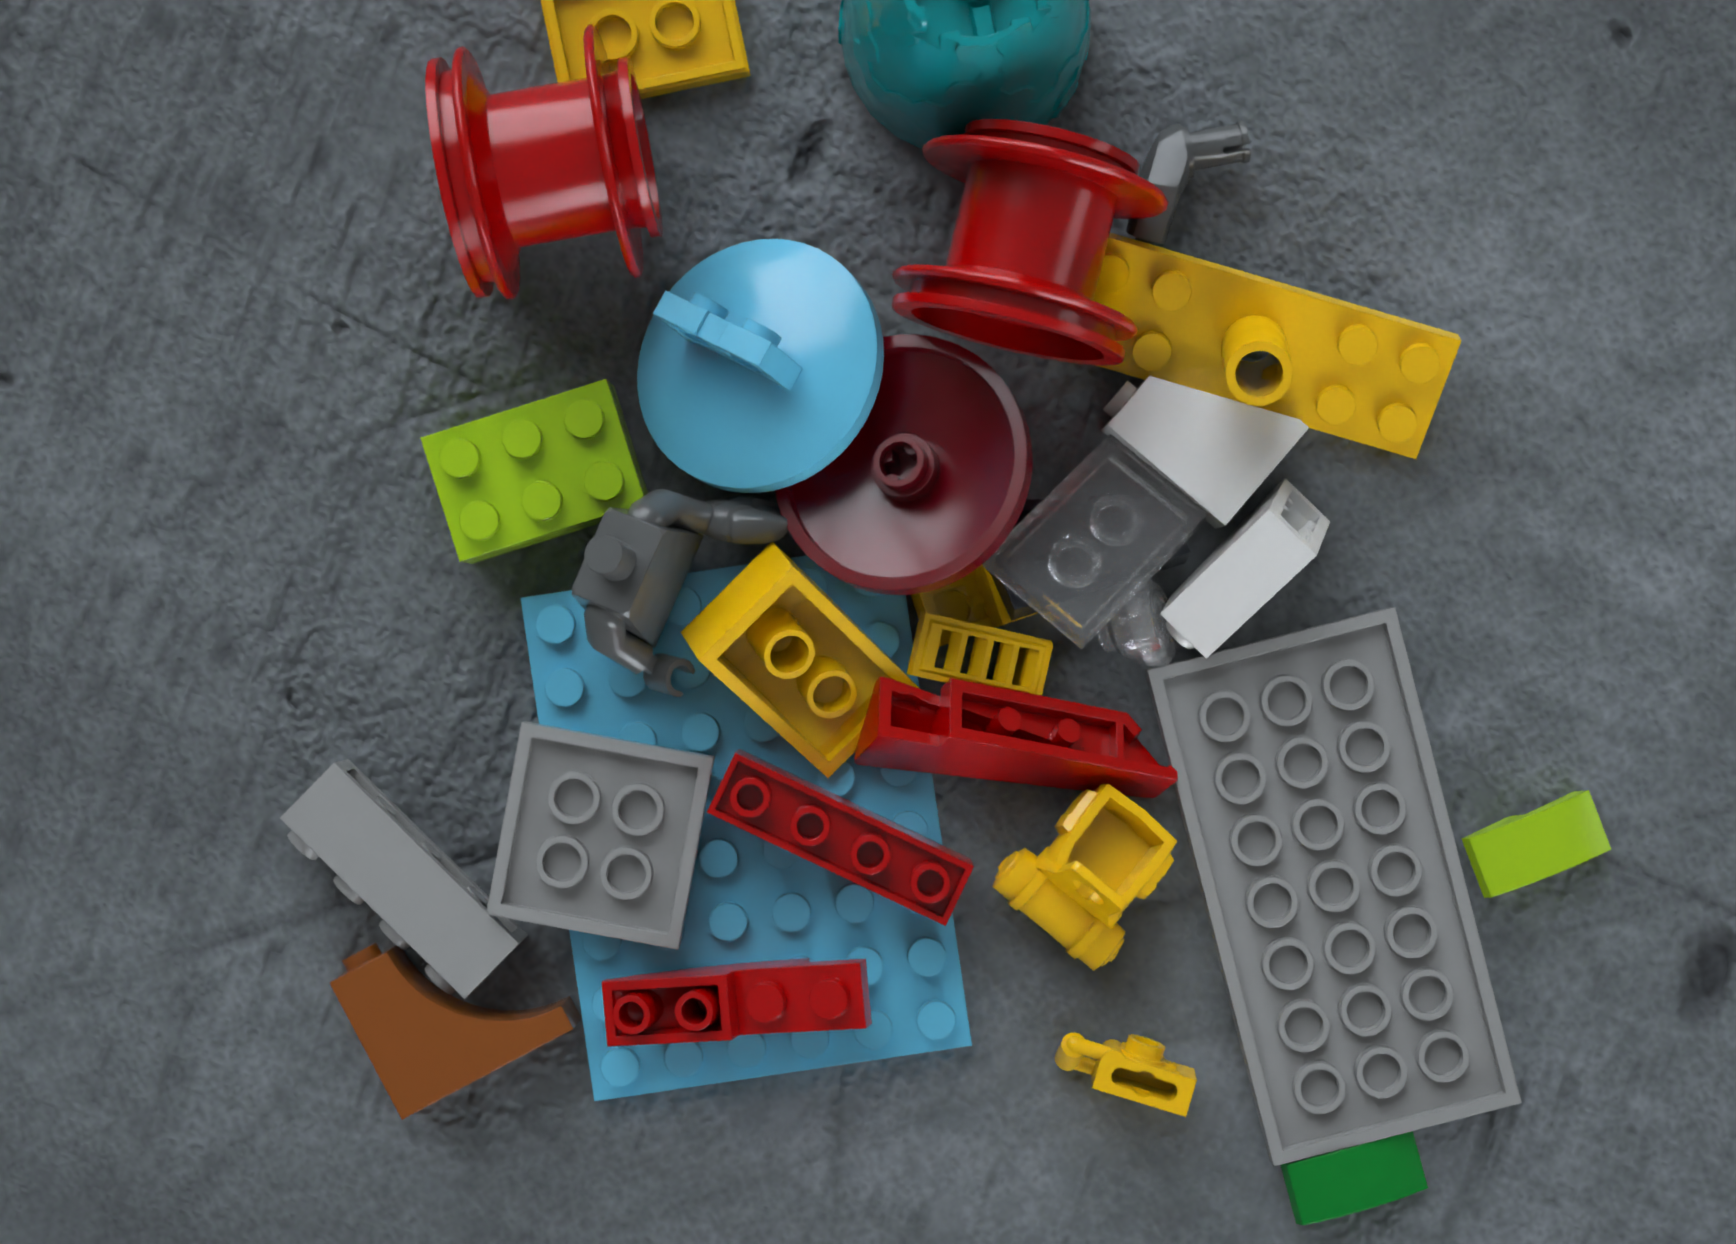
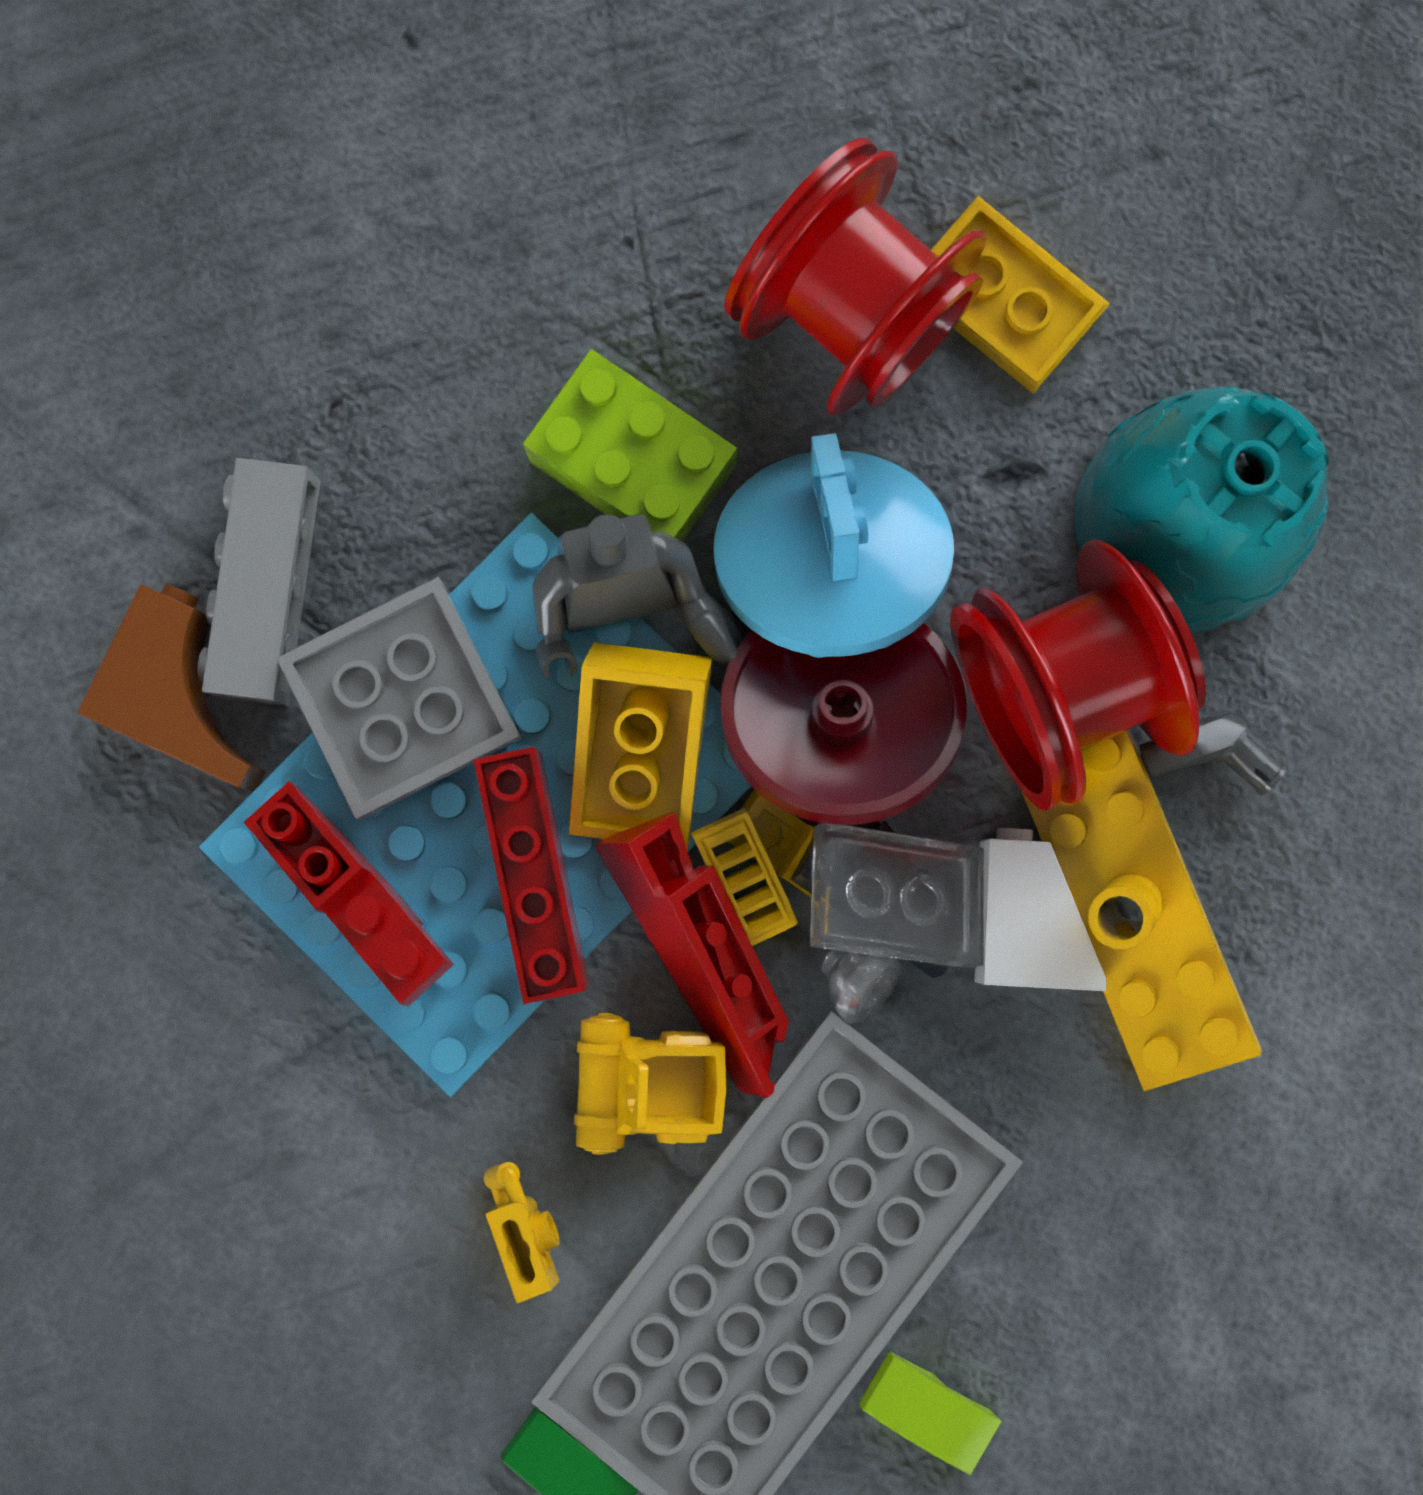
camera: 50 degrees right, 5 degrees down
white slope [1160,478,1330,659] -> none

